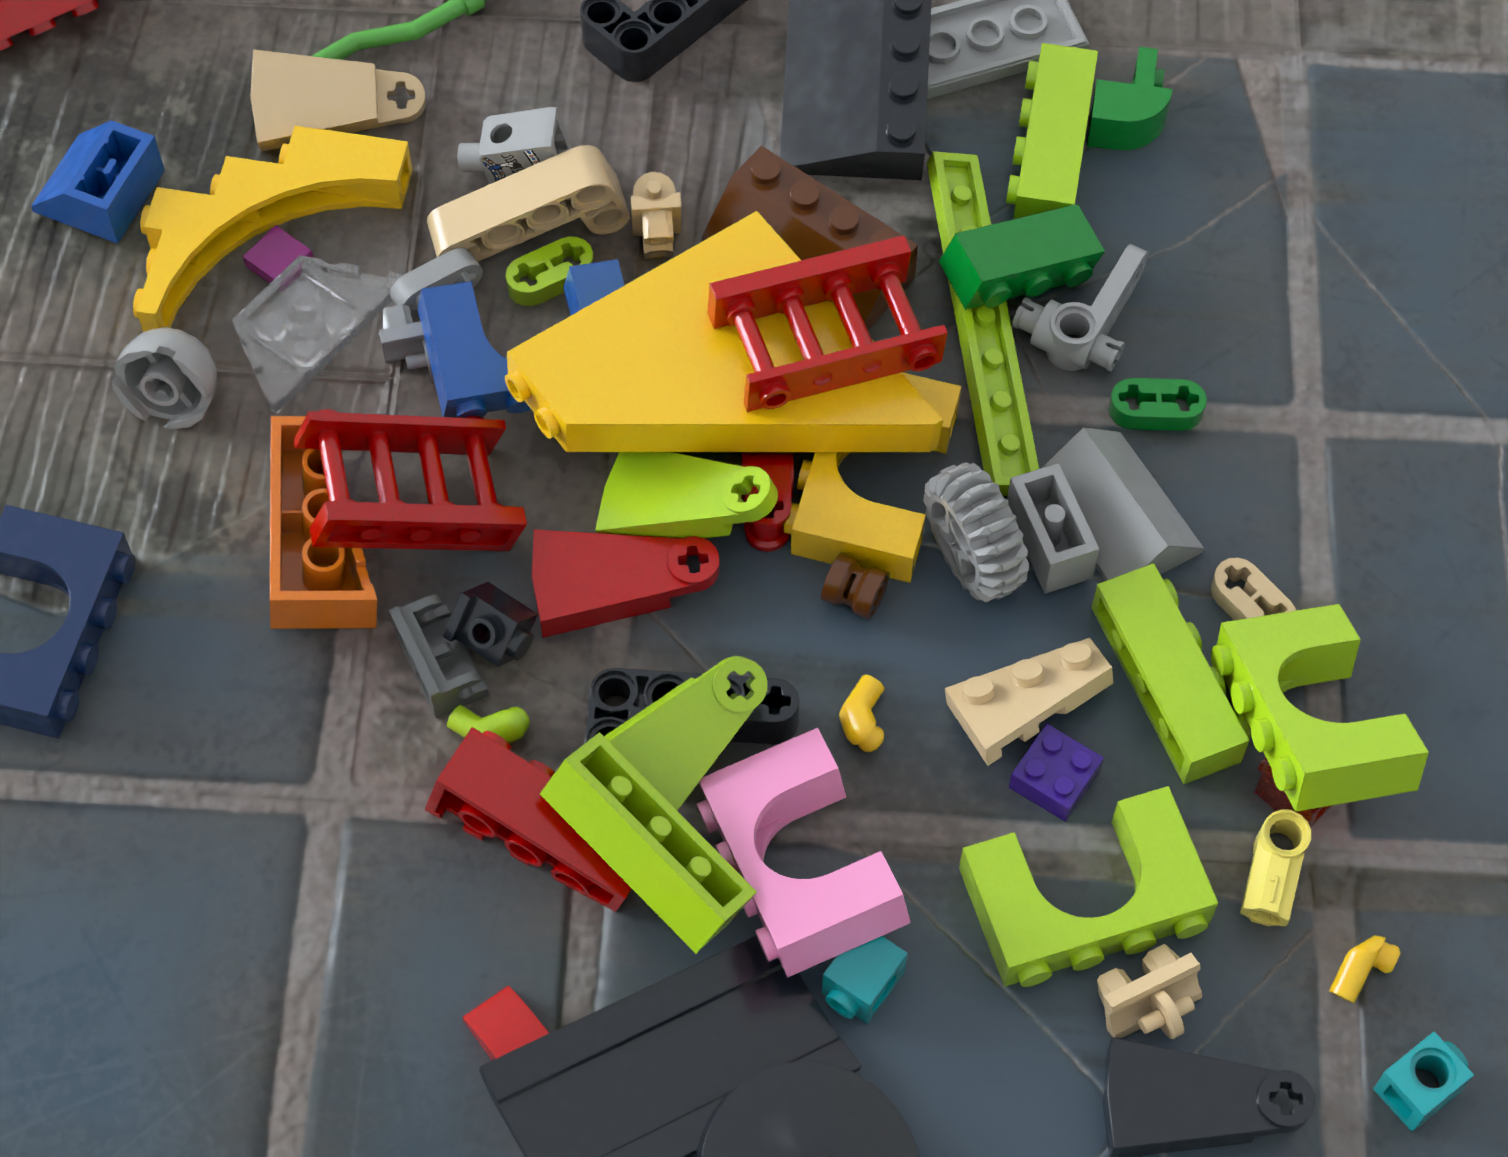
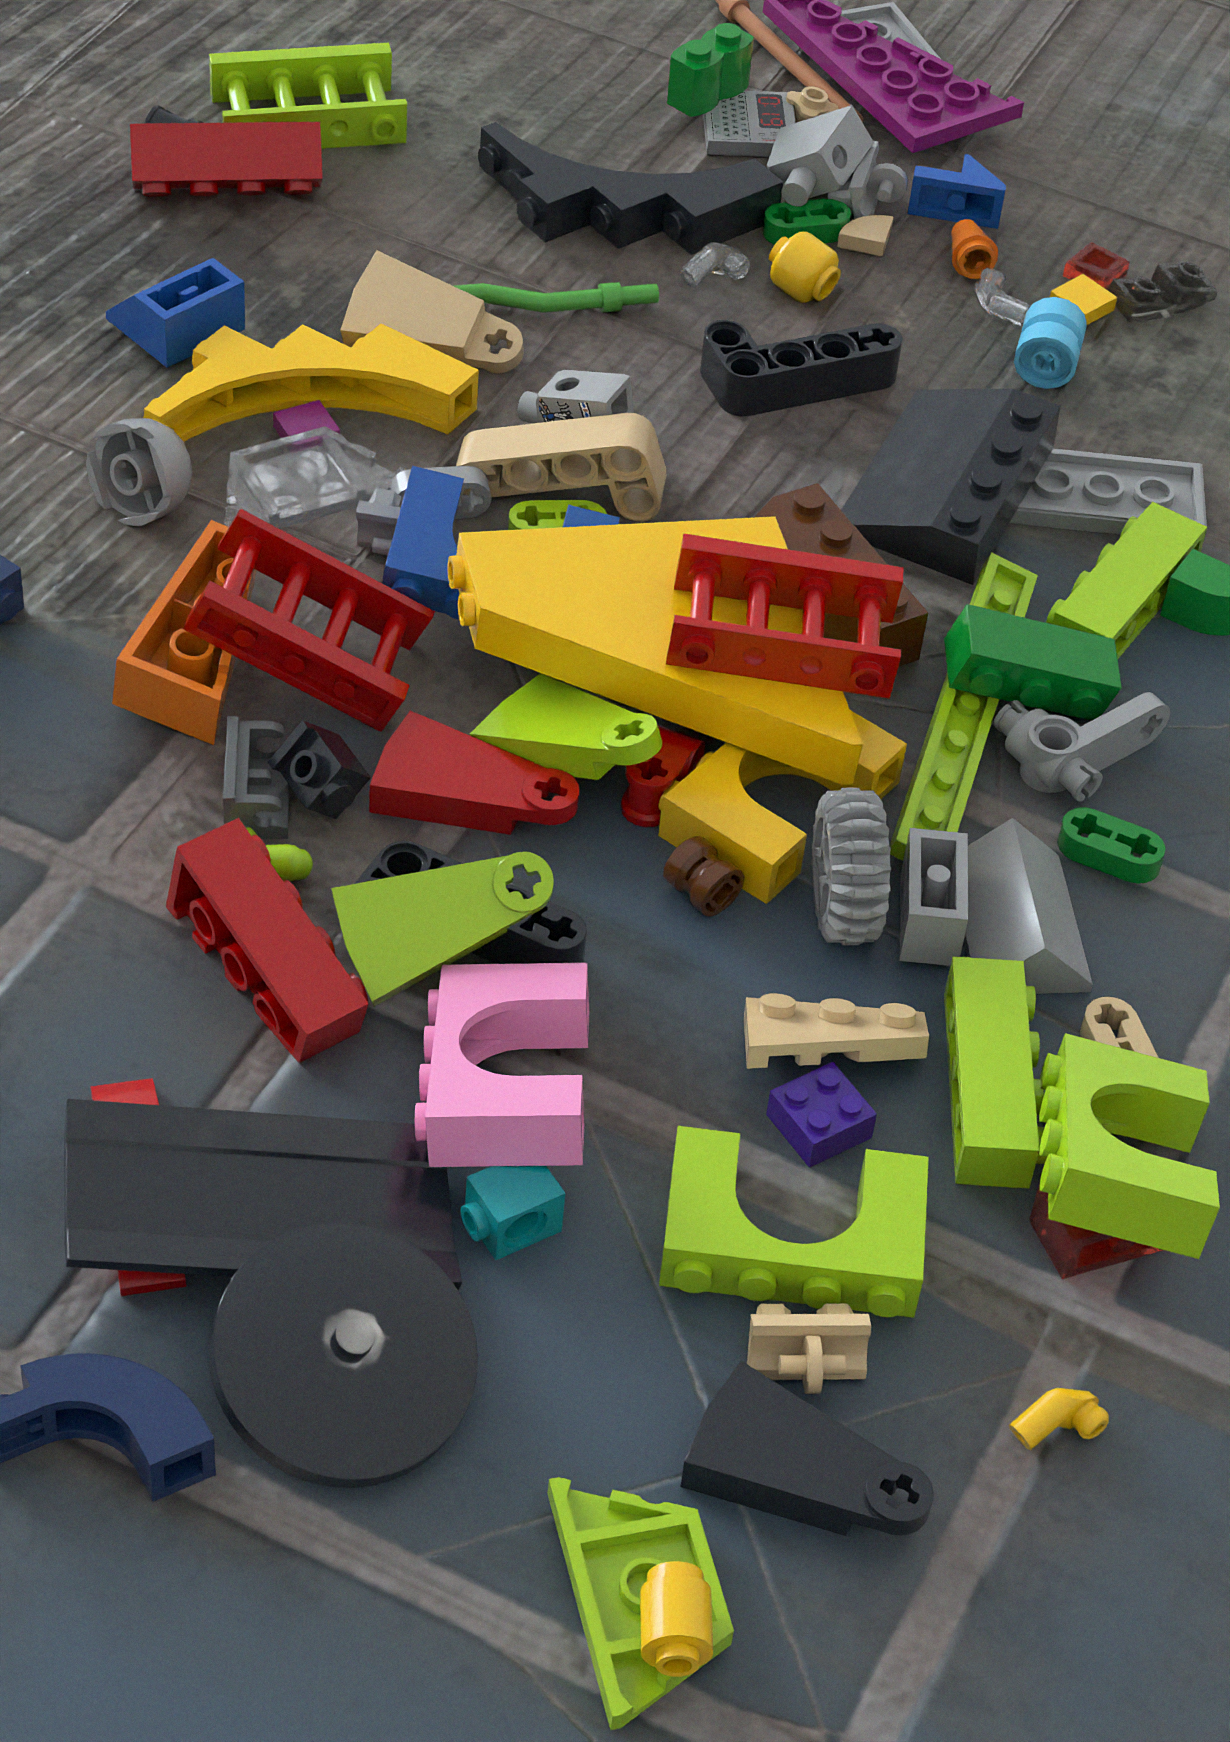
camera: 20 degrees right, 15 degrees down
lime brick [540,732,757,954] -> none
tan hips [631,172,681,259] -> none
yellow arm [839,674,885,752] -> none
light yellow piece [1240,809,1311,927] -> none
teal brick [1373,1031,1474,1132] -> none

